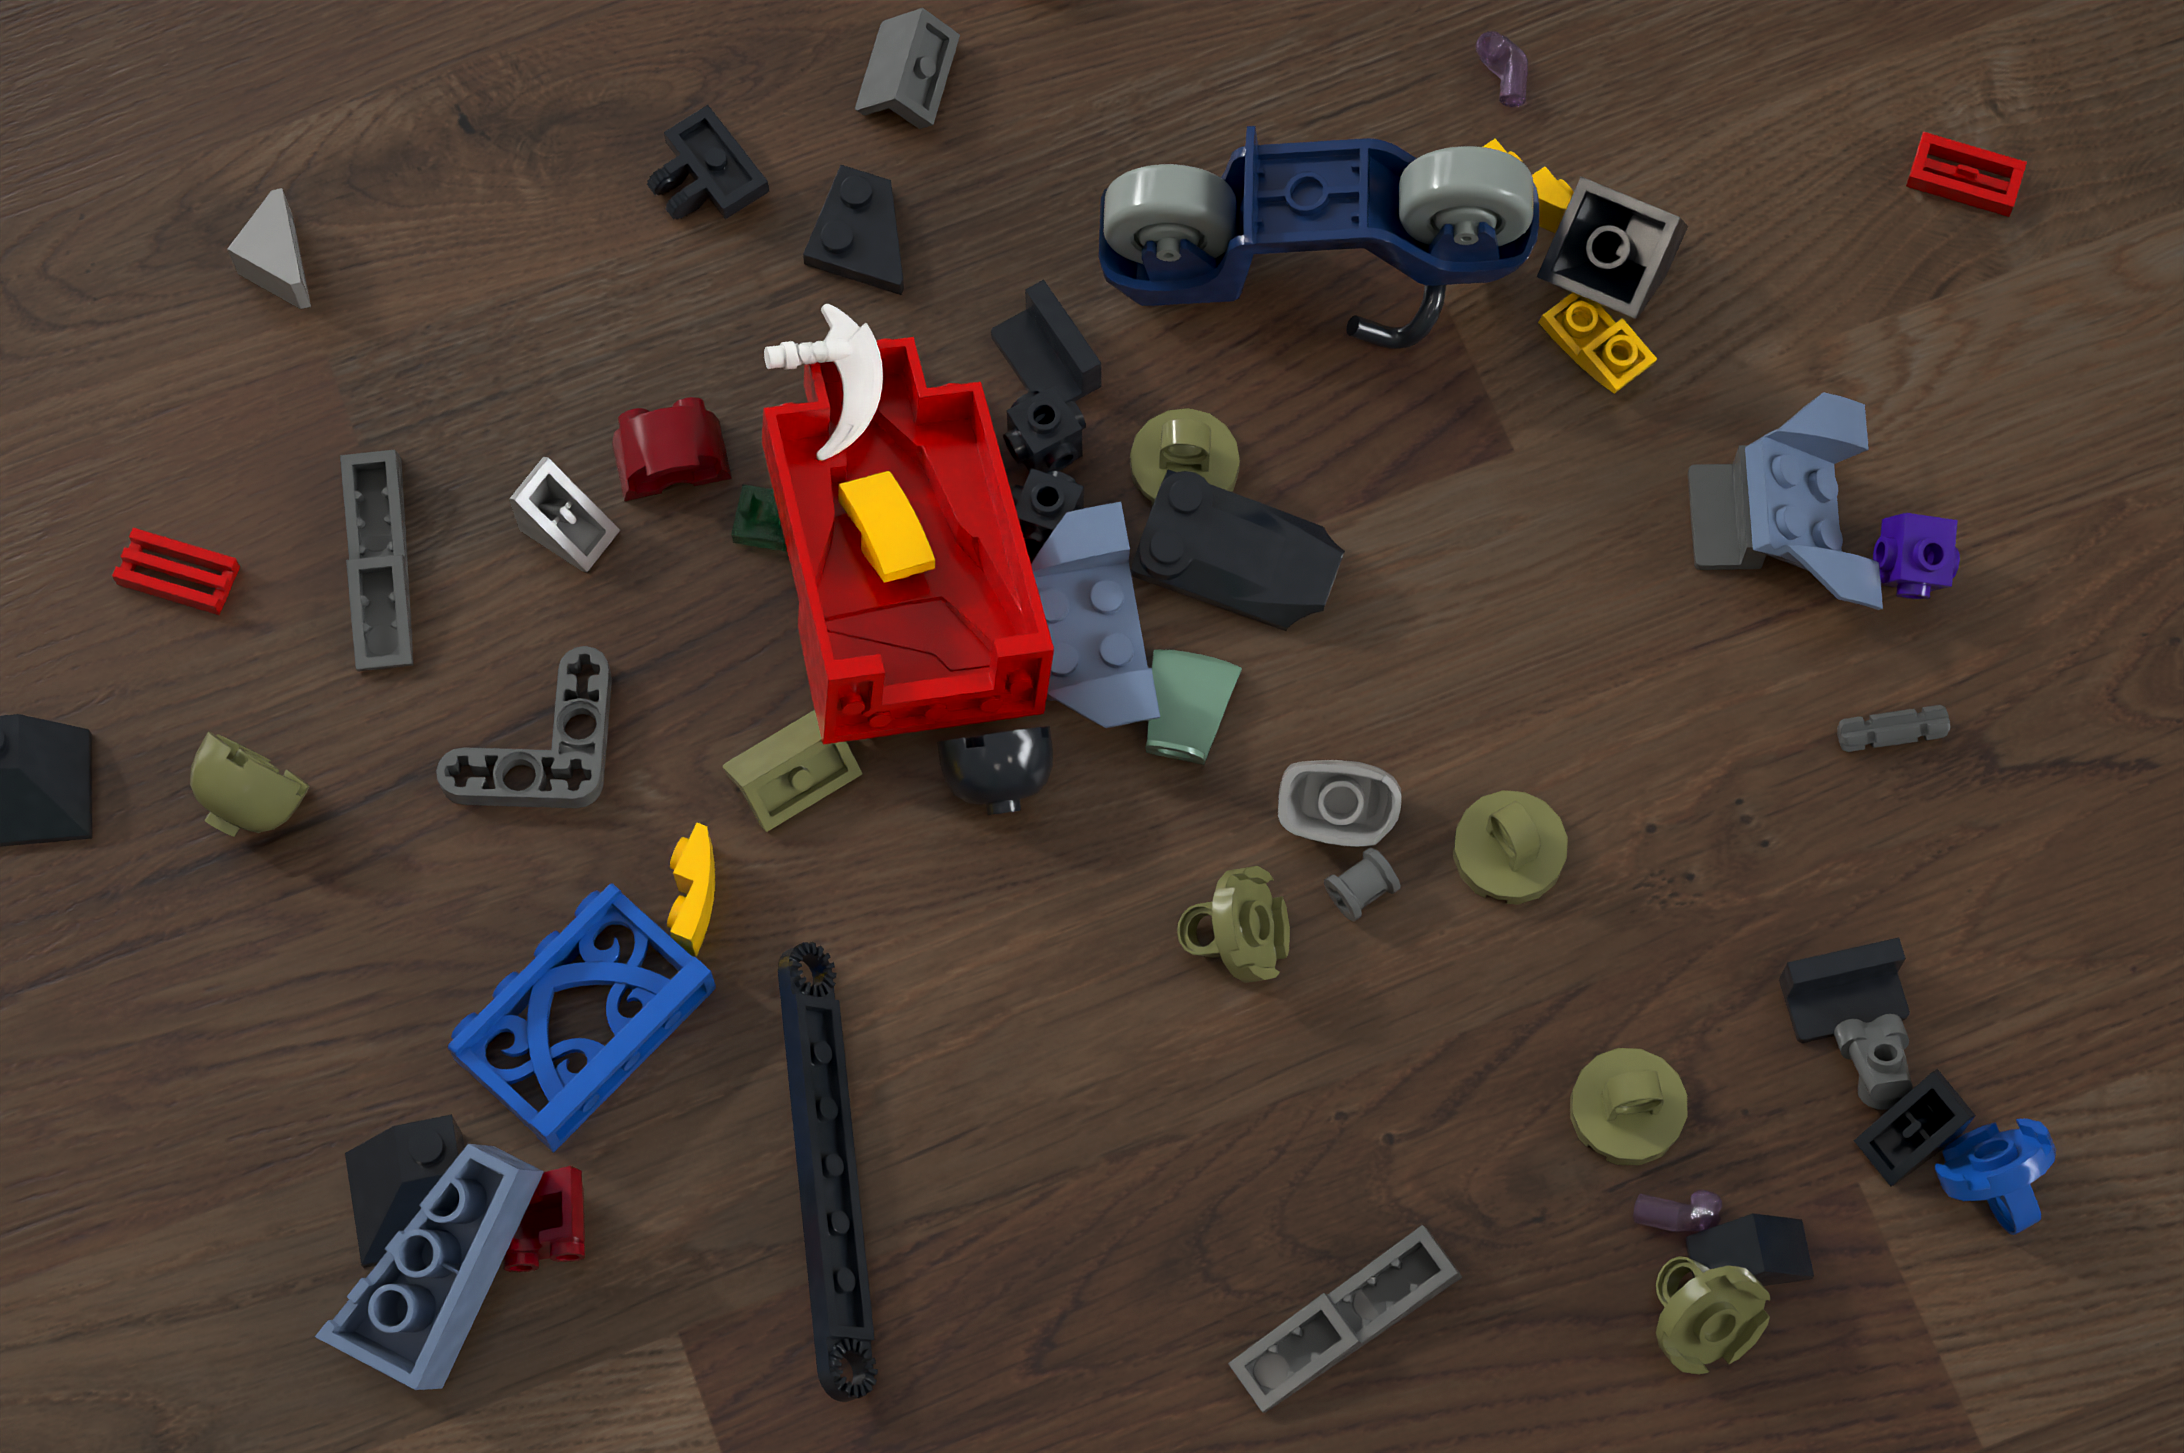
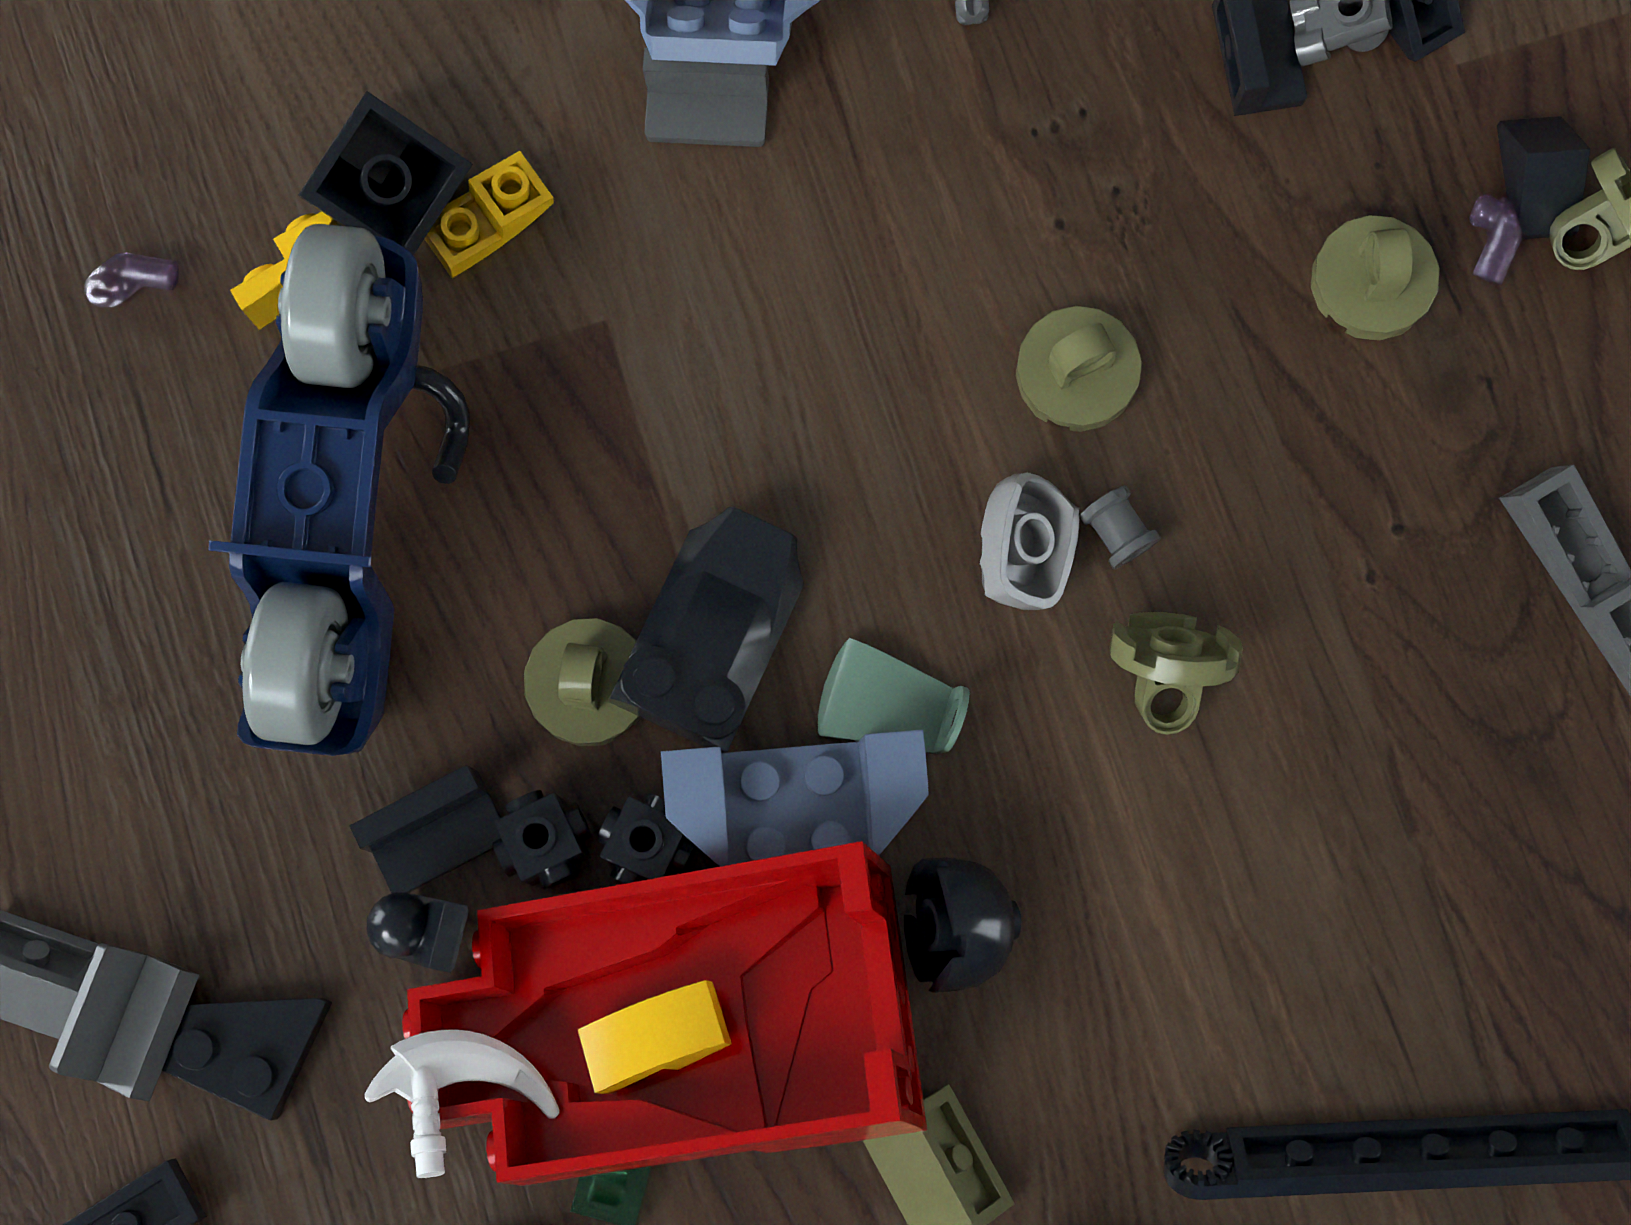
camera: 80 degrees left, 10 degrees up
none -> dark grey panel [49,943,199,1102]
none -> black tile [367,892,469,973]

